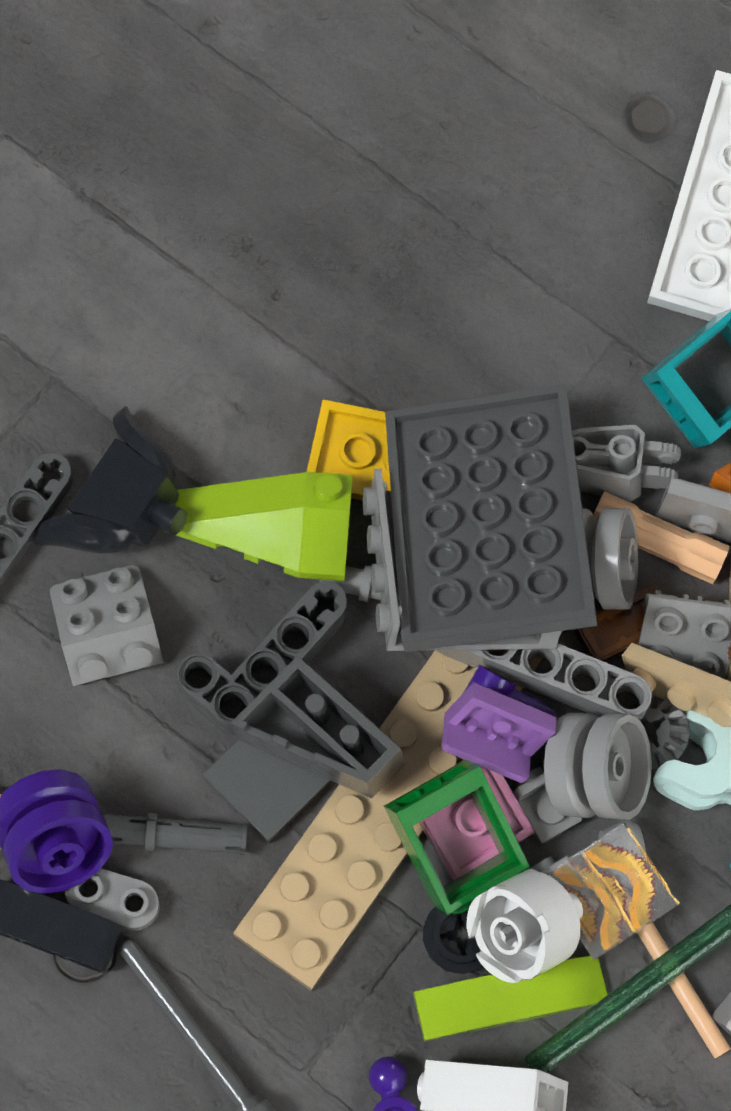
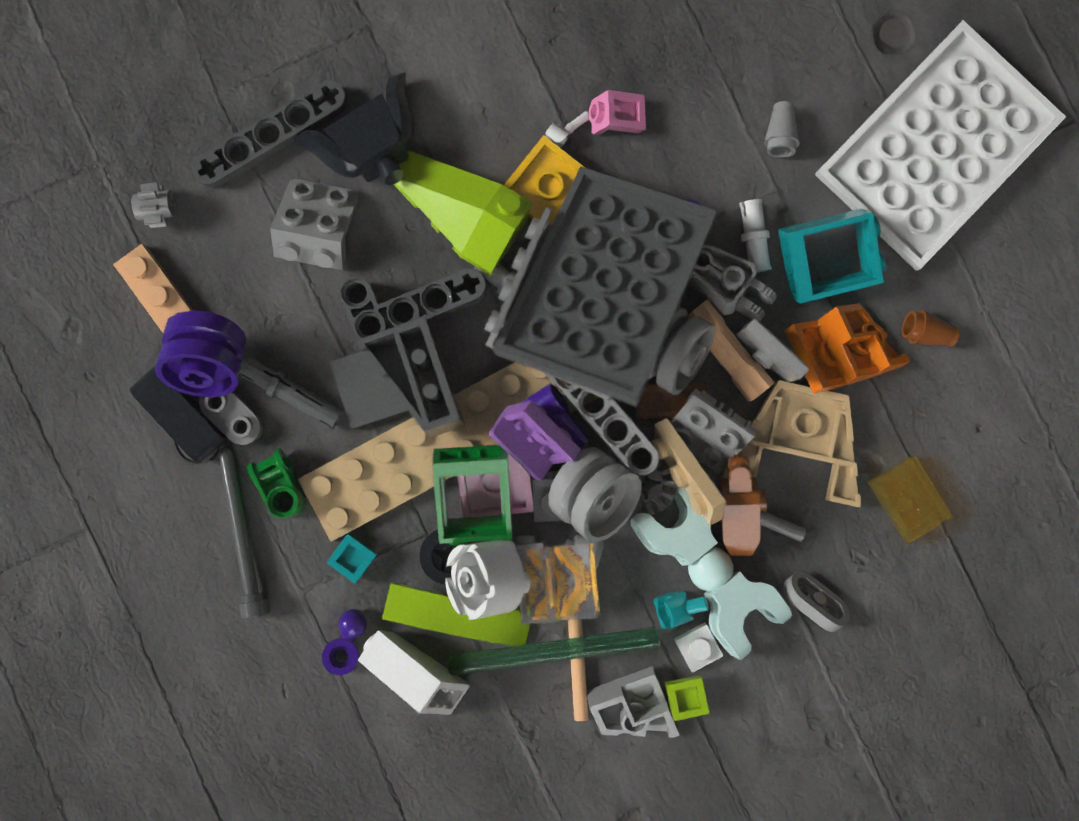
camera: 30 degrees right, 15 degrees up
none -> green piece [247,448,307,518]
none -> teal plate [326,533,378,584]
none -> white hand [545,111,589,148]
none -> bright pink bracket [589,90,646,135]
none -> white pin [739,199,772,273]
none -> light grey cone [764,101,800,158]

